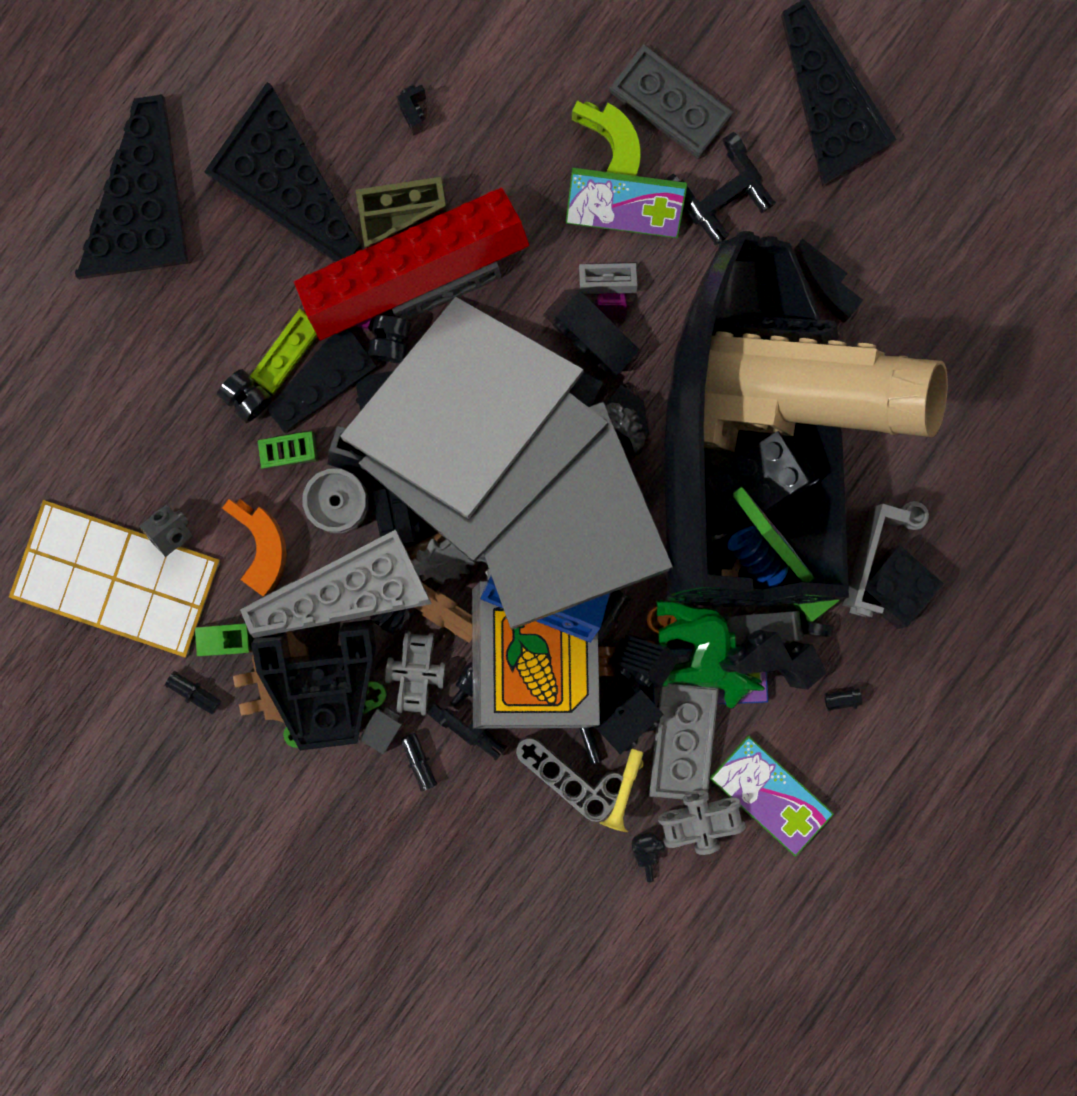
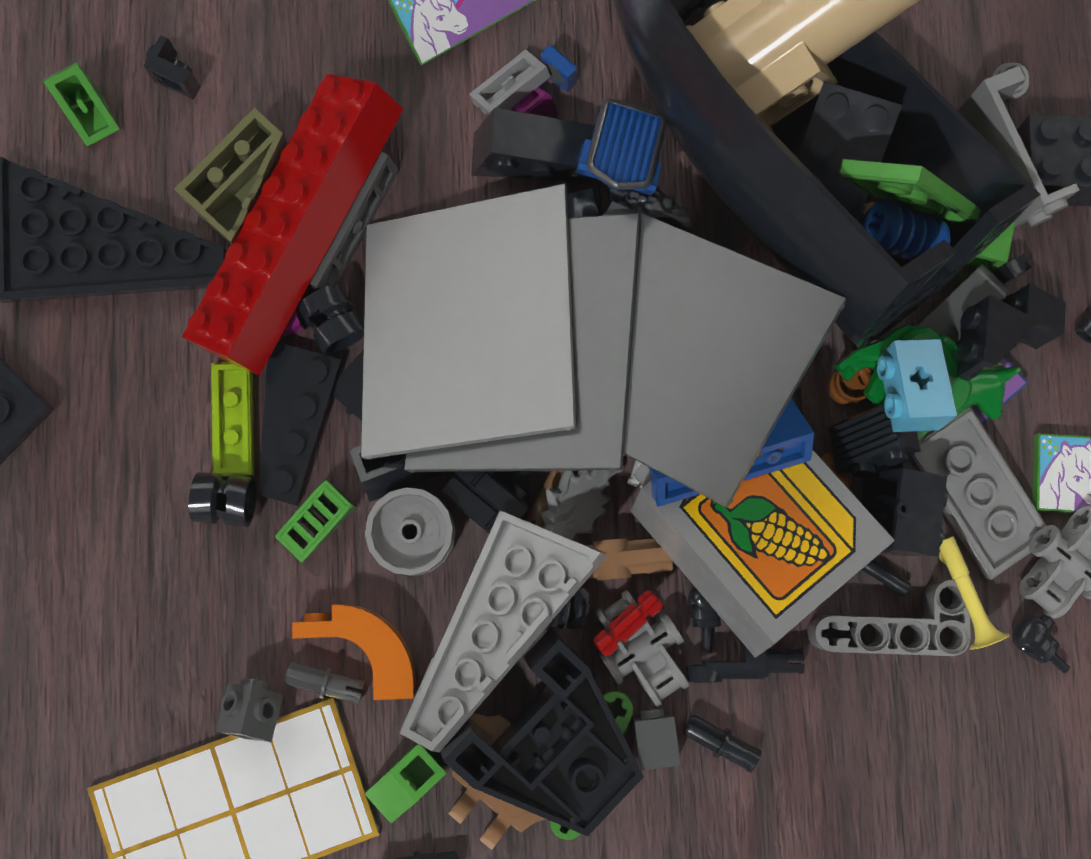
camera: 40 degrees left, 5 degrees down
none -> bright green slope [43,62,120,146]
none -> dark grey axle [285,662,366,705]
none -> blue tile [541,44,577,93]
none -> blue piece [575,98,667,195]
none -> red axle [593,590,663,657]
none -> medium azure brick [877,339,957,432]

